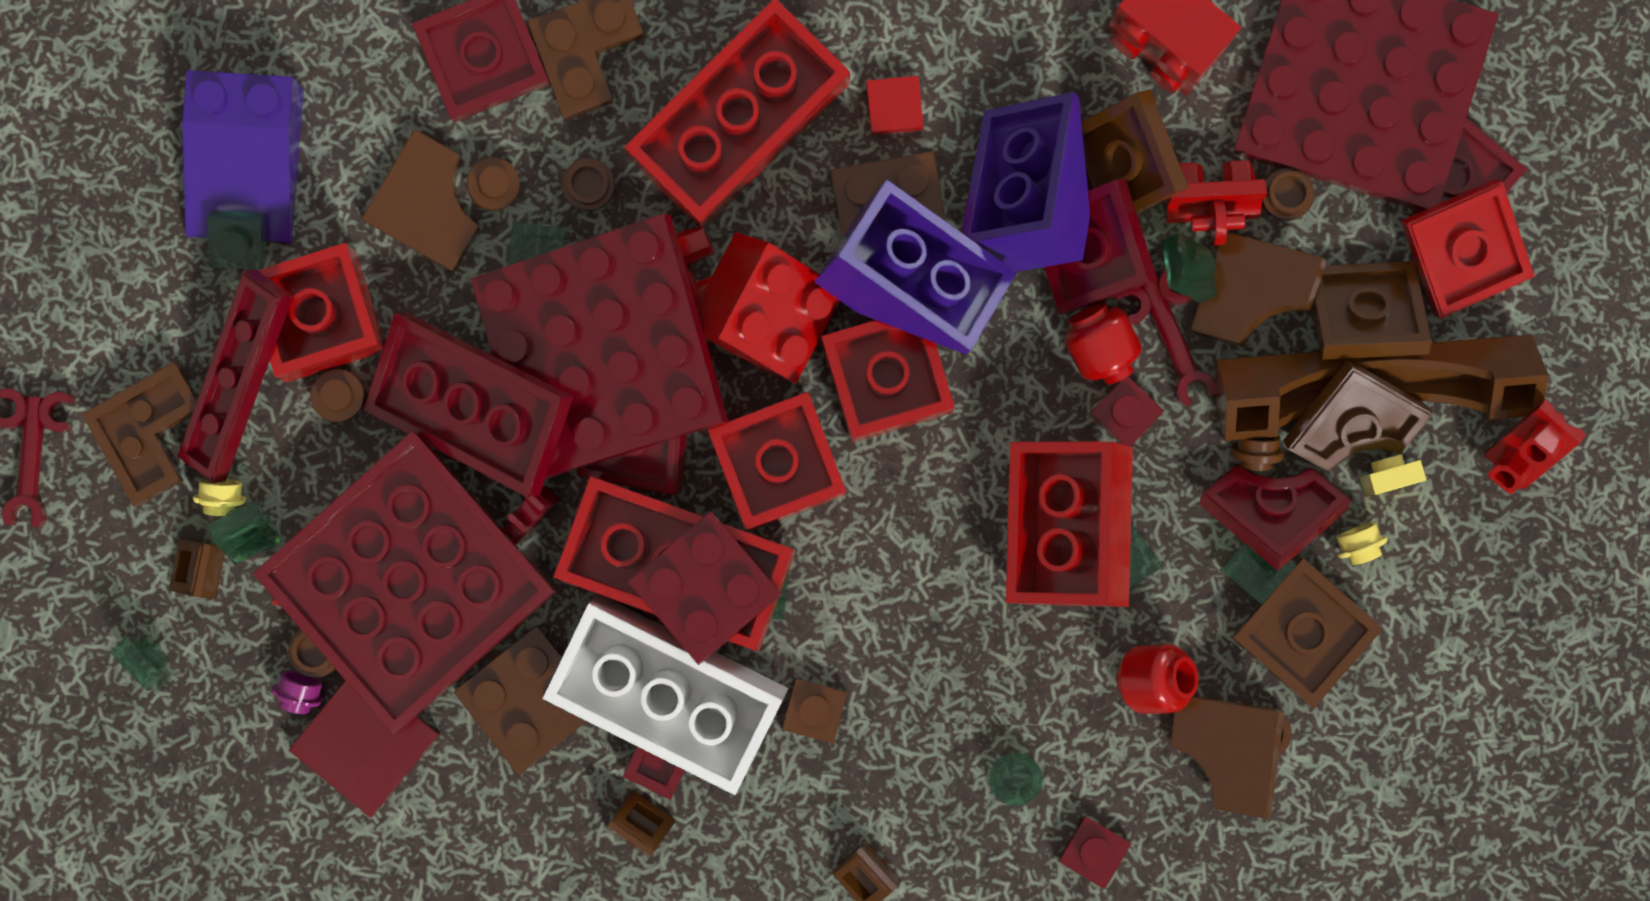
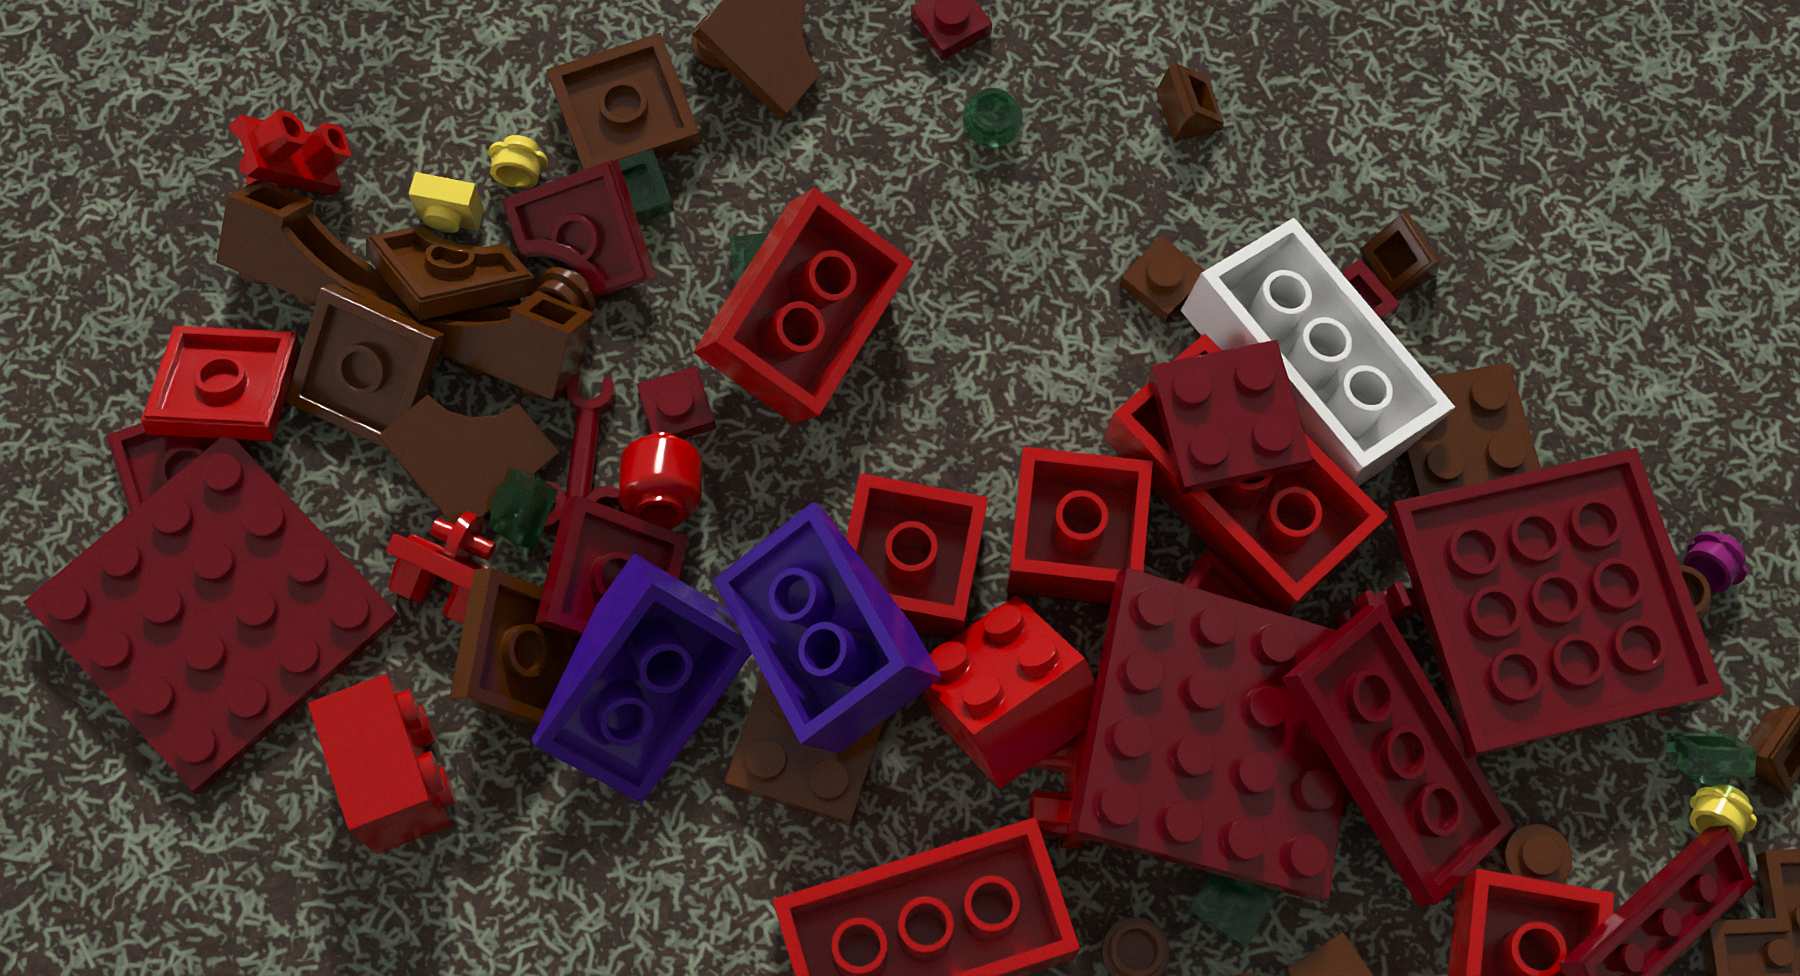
camera: 150 degrees left, 15 degrees down
dark red tile [288,681,440,818] -> none
red tile [866,76,924,135] -> none
red head [1116,644,1199,714] -> none
reddish brown plate [1262,168,1314,221] -> none

